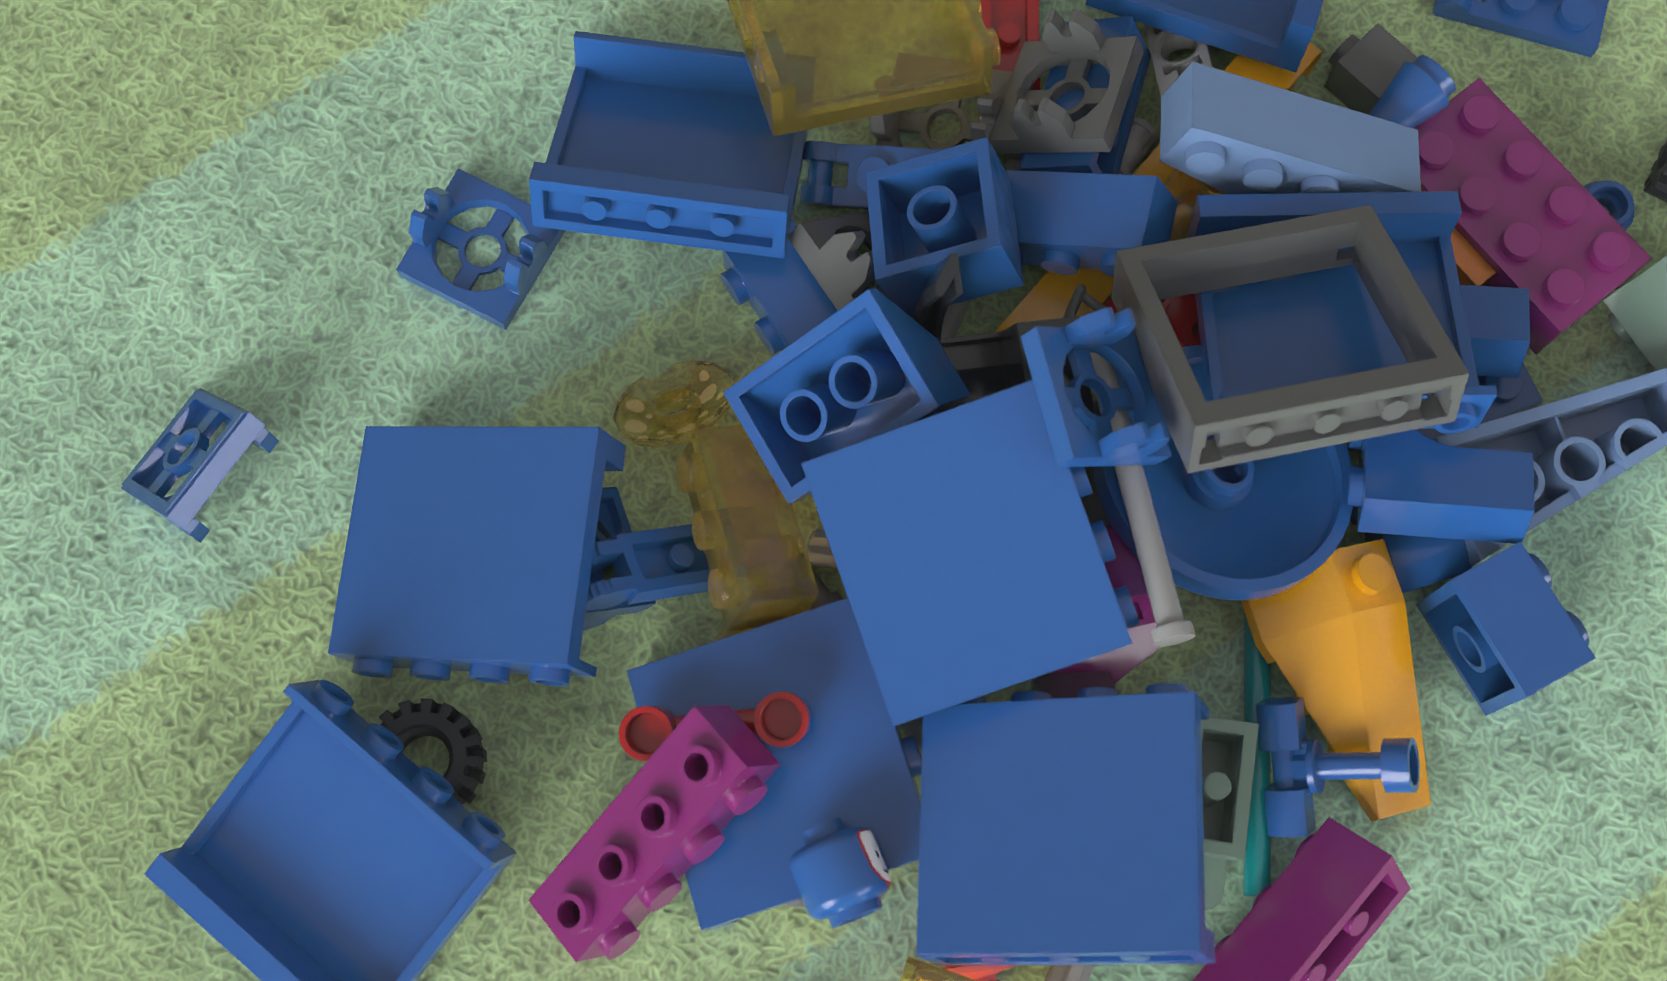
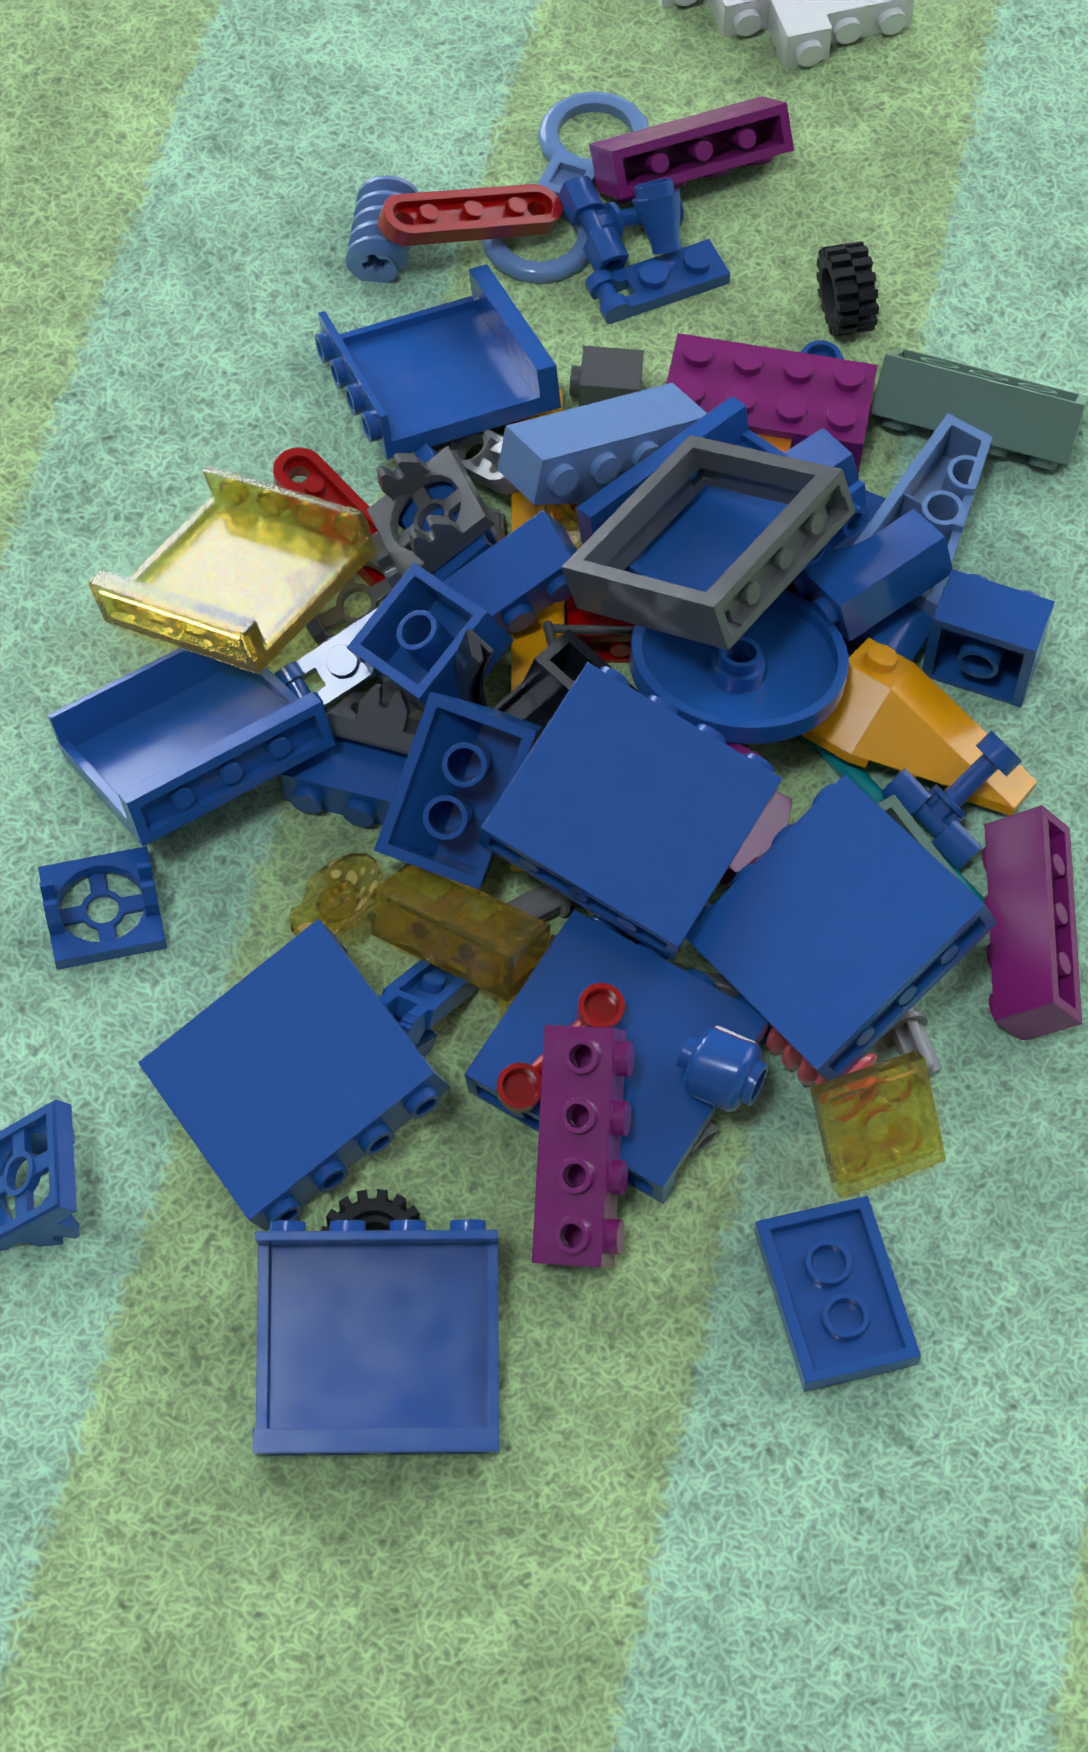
camera: 40 degrees left, 15 degrees down
blue piece [1020,307,1172,467] -> none
light grey bar [1090,353,1196,647] -> none
blue cone [1368,55,1456,128] -> none

